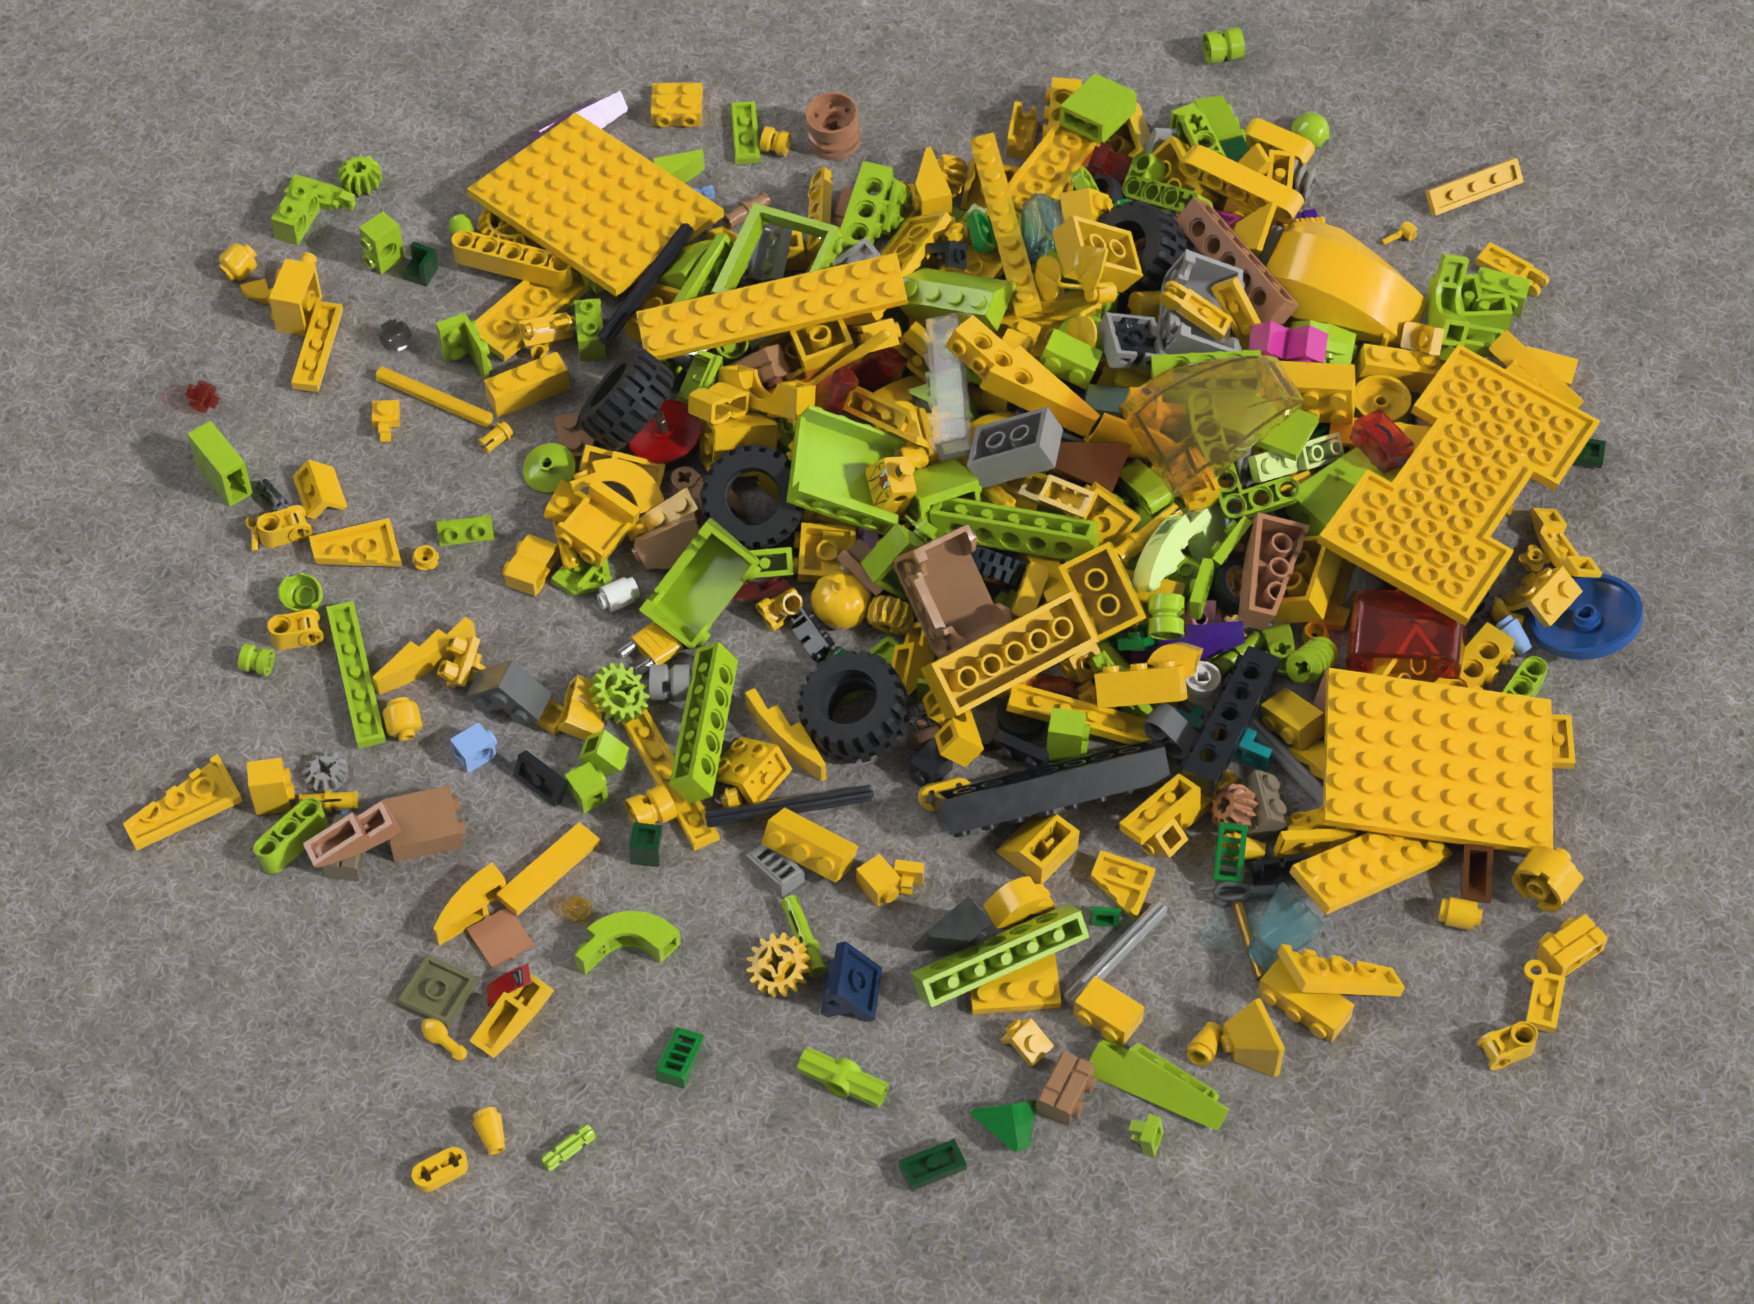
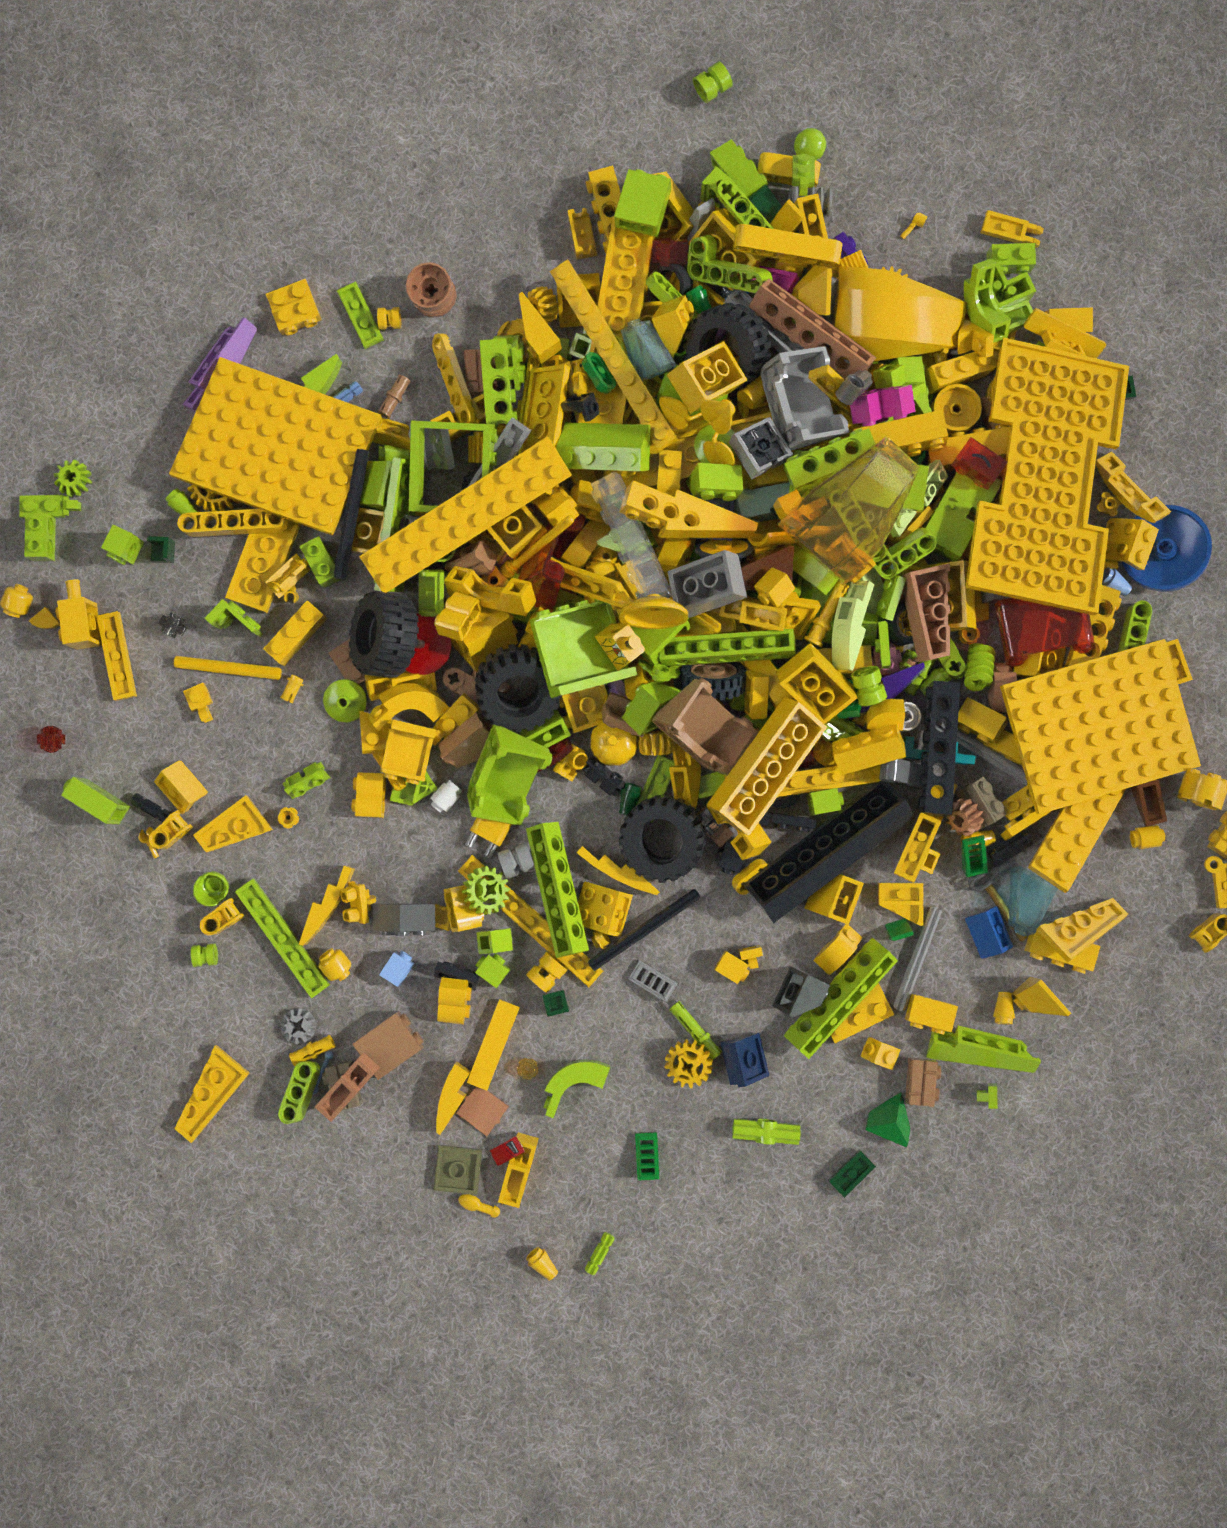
camera: 15 degrees left, 30 degrees up
yellow brick [247,757,296,816] -> none
yellow beam [411,1147,468,1192] -> none
yellow brick [761,807,859,883] -> none
yellow hinge [1159,280,1232,341] -> none
yellow plate [1425,158,1524,215] -> none
none -> yellow brick [437,977,472,1025]
none -> yellow dish [620,594,688,629]
none -> yellow brick [754,567,795,608]
none -> lime hinge [792,154,815,196]
none -> flat silver piece [836,370,873,405]
none -> blue panel [965,906,1013,959]

